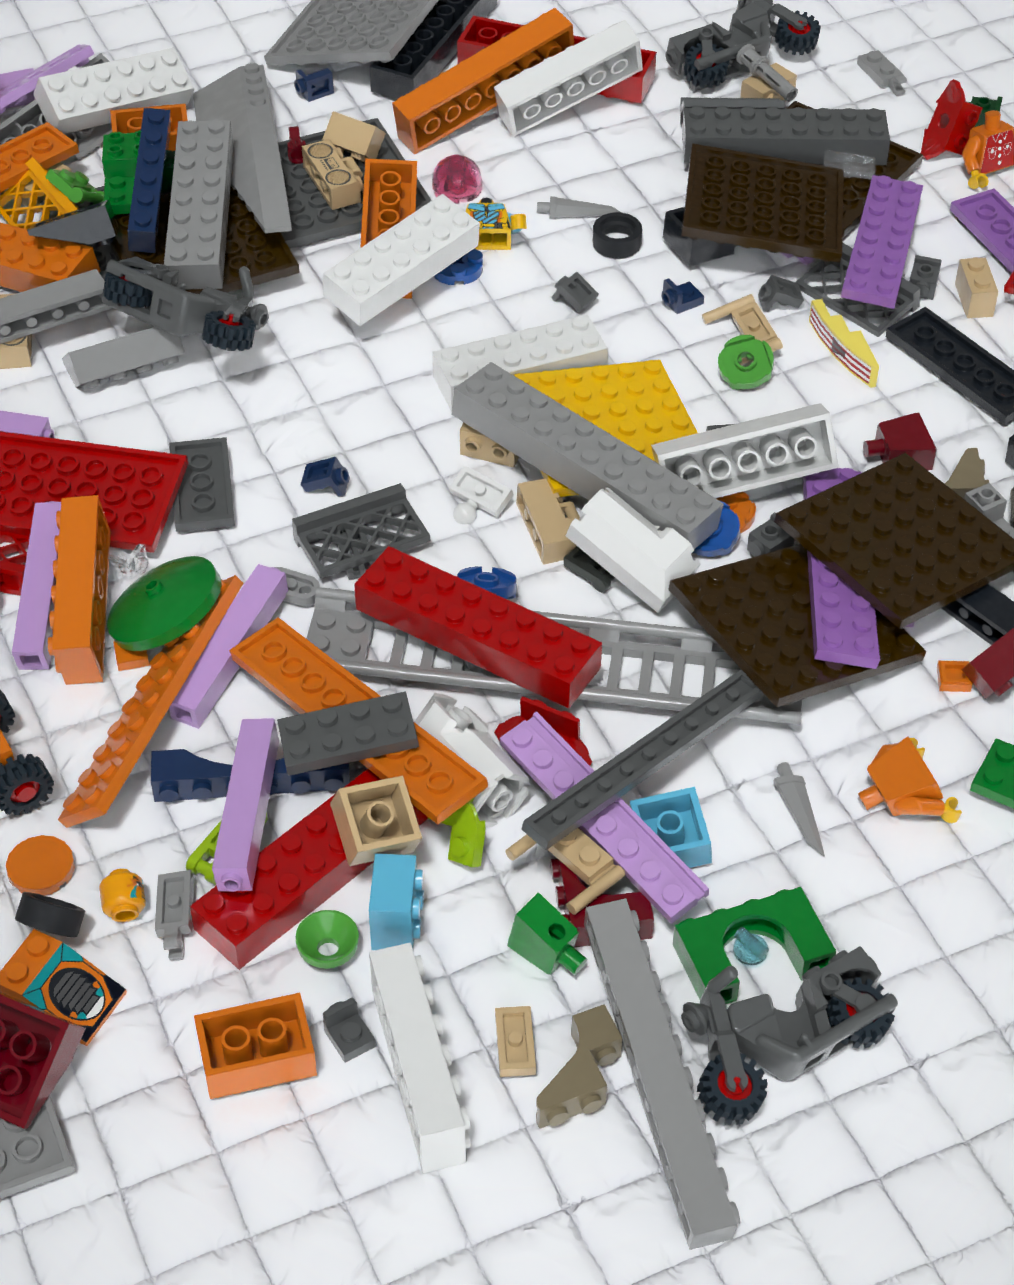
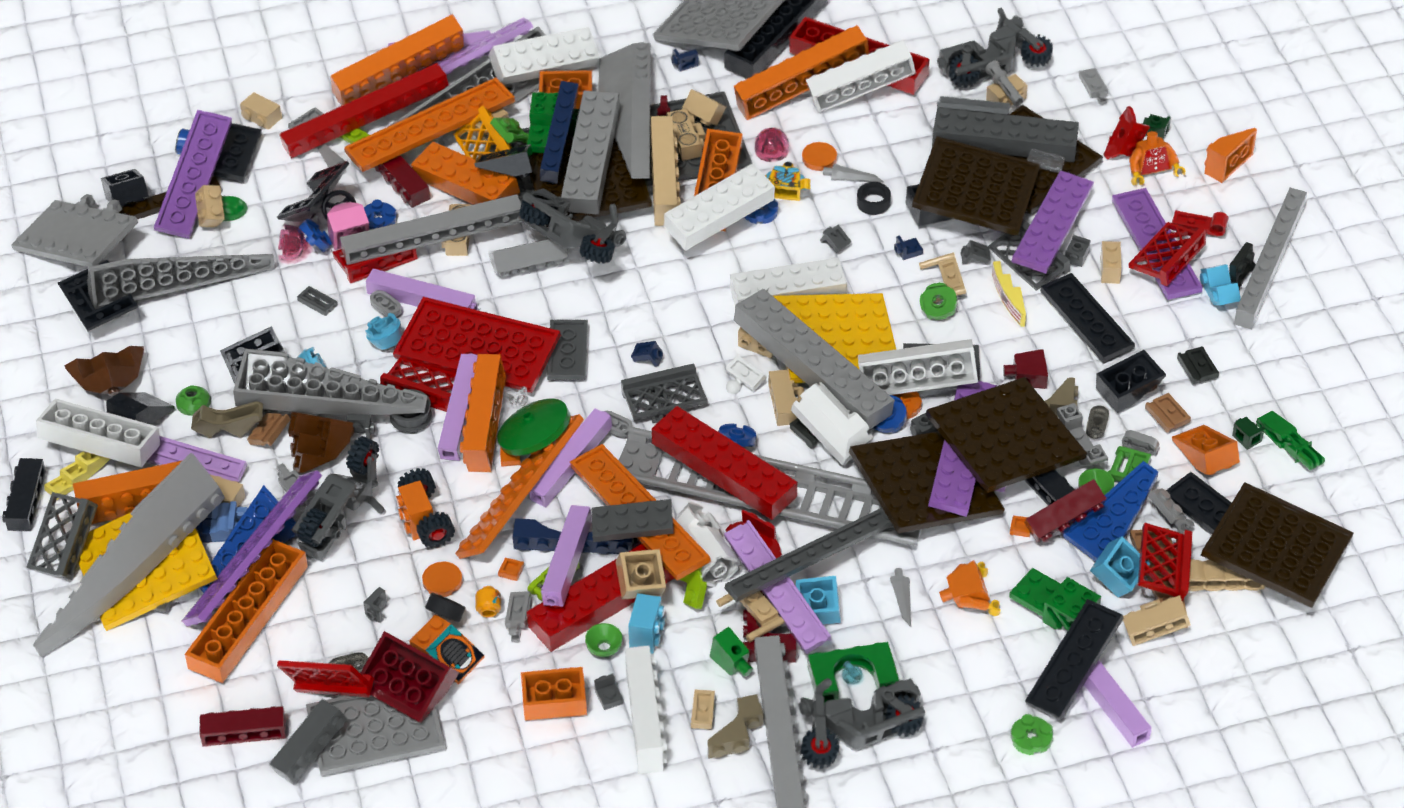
camera: 10 degrees right, 0 degrees up
none -> orange tile [498,557,524,581]
none -> tan brick [650,116,680,226]
none -> orange tile [802,142,837,171]

